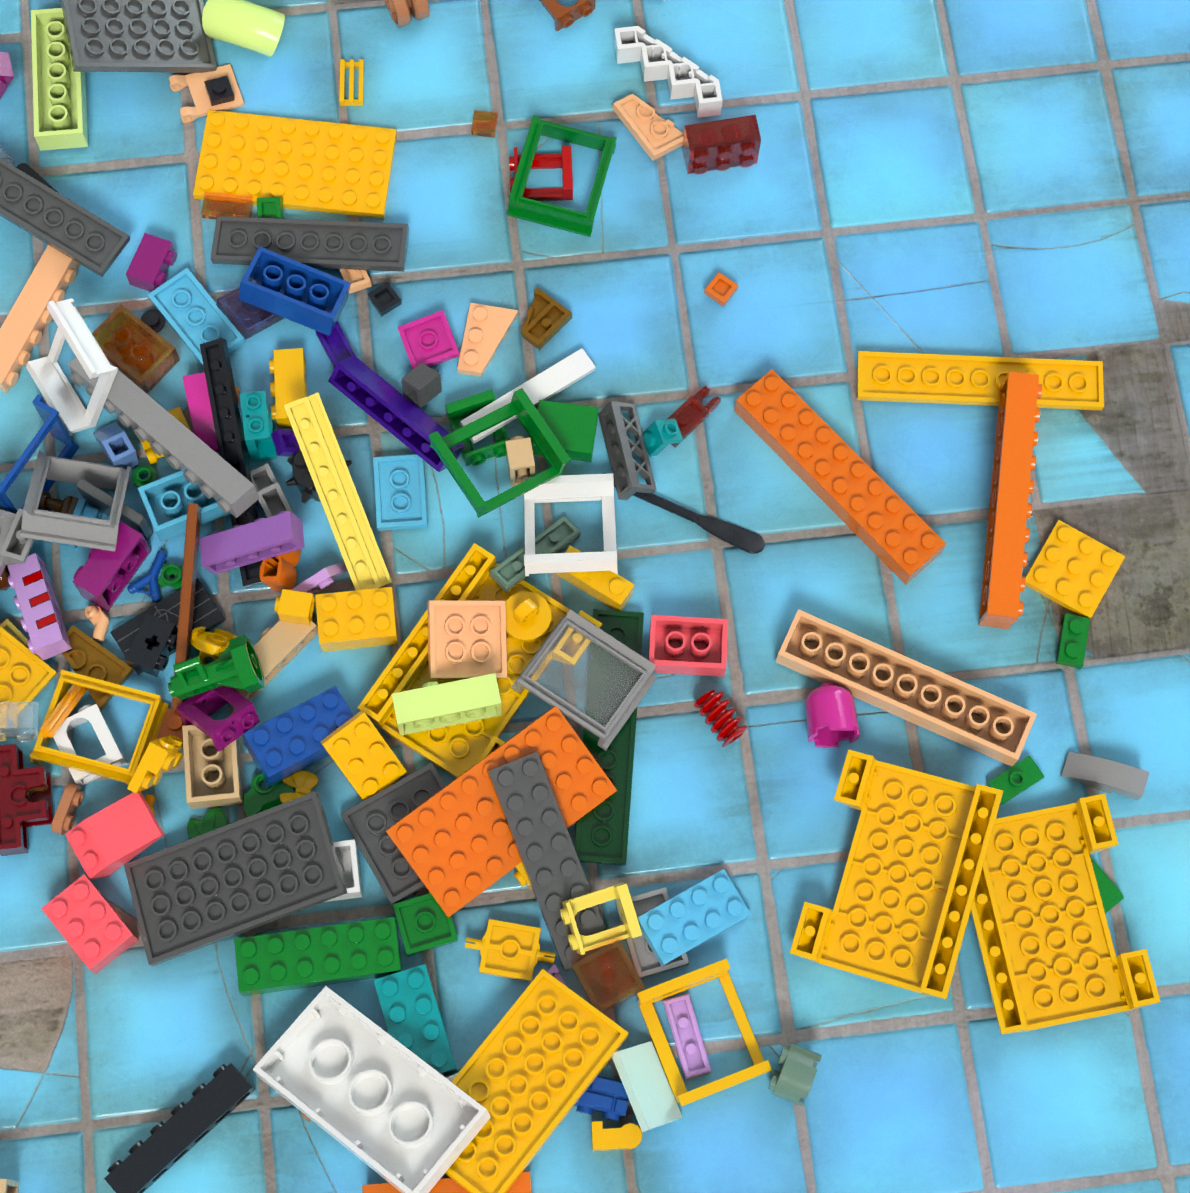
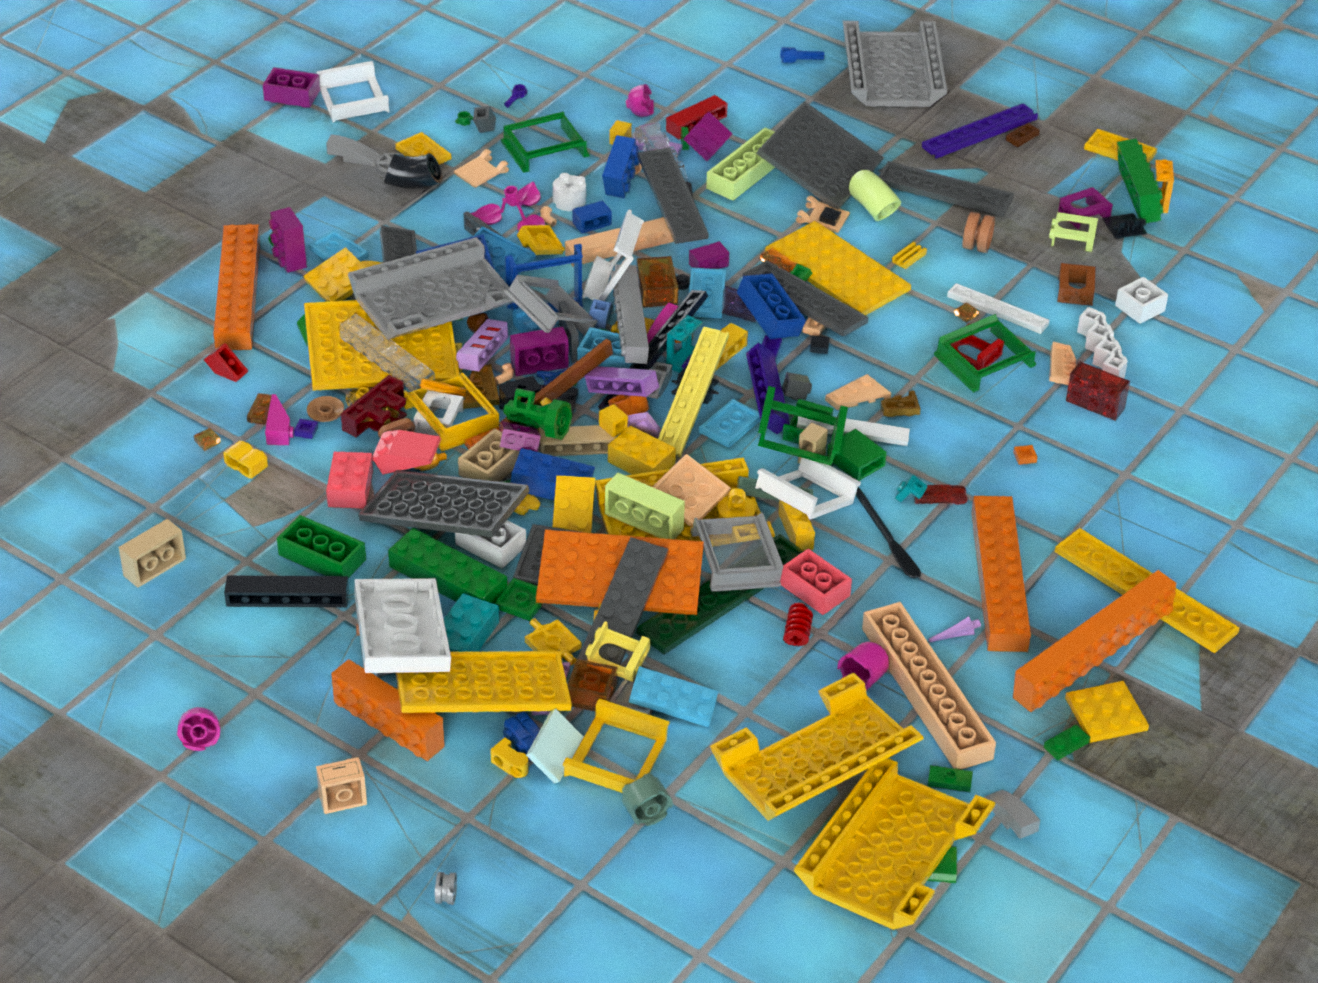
camera: 45 degrees right, 30 degrees down
yellow plate [127,735,184,793] -> none
dark pink plate [397,310,460,369] -> none
dark grey fence [598,401,657,500] -> none
lavender tile [663,993,711,1080] -> none
none -> green brick [277,515,366,578]
none -> lavender piece [928,616,981,642]
none -> white tile [947,283,1050,334]

